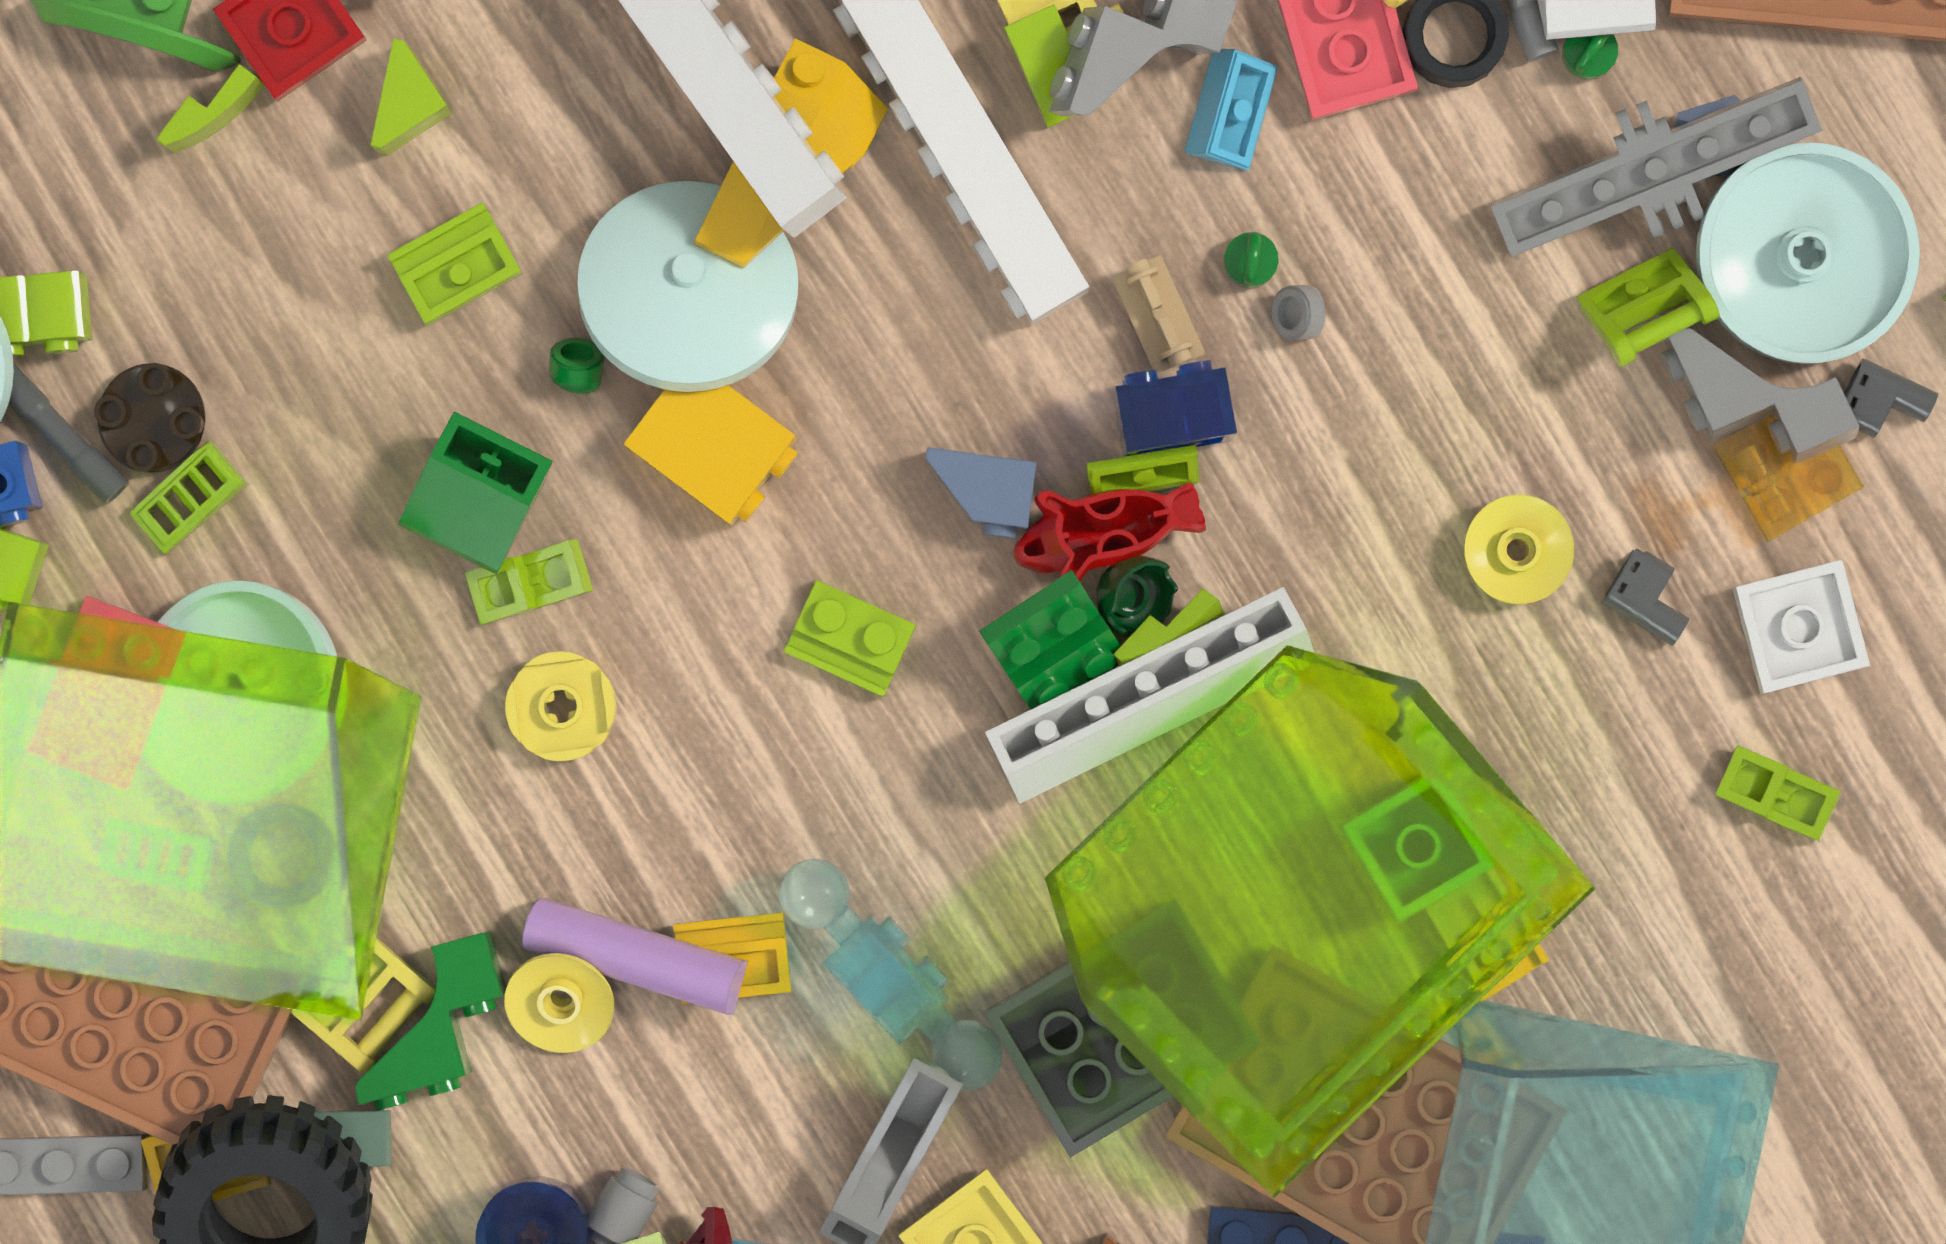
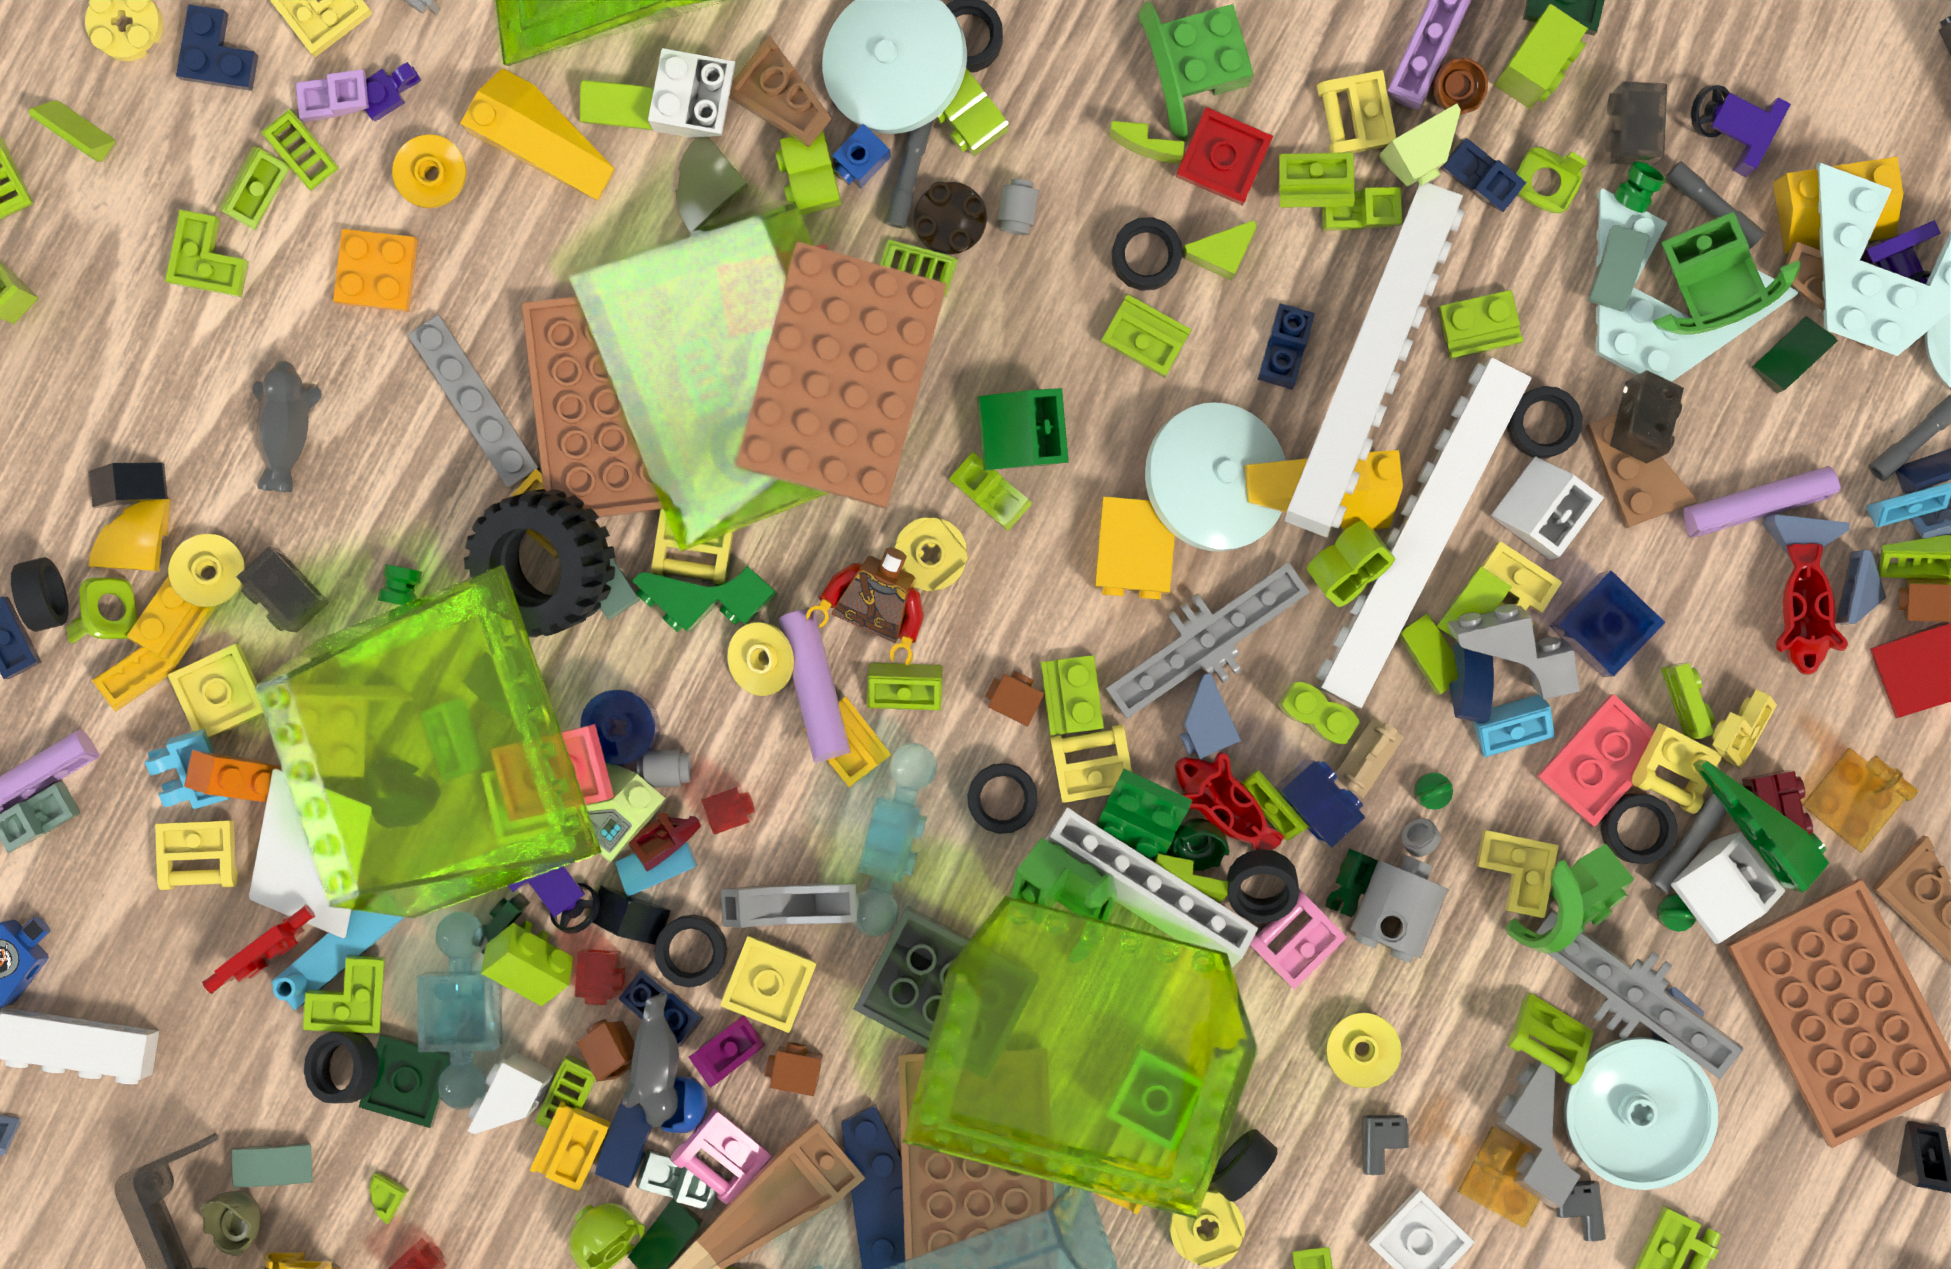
camera: 60 degrees right, 0 degrees up
green tile [549,338,604,394] -> none
none -> clear red brick [701,786,756,835]
none -> nougat plate [735,242,947,509]
none -> torso [806,547,924,666]
none -> lime slope [867,663,943,710]
none -> black tyre [967,763,1038,834]
none -> dark orange brick [985,671,1045,727]
none -> light grey brick [998,179,1039,235]
none -> bright green piece [1009,837,1117,963]
none -> light yellow plate [1050,724,1132,803]
none -> light grey hinge [1105,562,1310,719]
none -> black tyre [1111,217,1182,291]
none -> light yellow plate [1169,1189,1245,1267]
none -> black tyre [1209,1129,1278,1202]
none -> black tyre [1227,849,1299,923]
none -> bright pink plate [1250,889,1347,990]
none -> dark blue slope [1257,303,1315,390]
none -> lime brick [1277,682,1360,744]
none -> lime brick [1306,520,1396,607]
none -> dark green plate [1326,848,1378,918]
none -> light grey cylinder [1350,855,1449,963]
none -> lime slope [1398,613,1459,695]
none -> dark blue slope [1449,642,1494,724]
none -> light yellow plate [1476,830,1559,918]
none -> bright green piece [1505,843,1635,954]

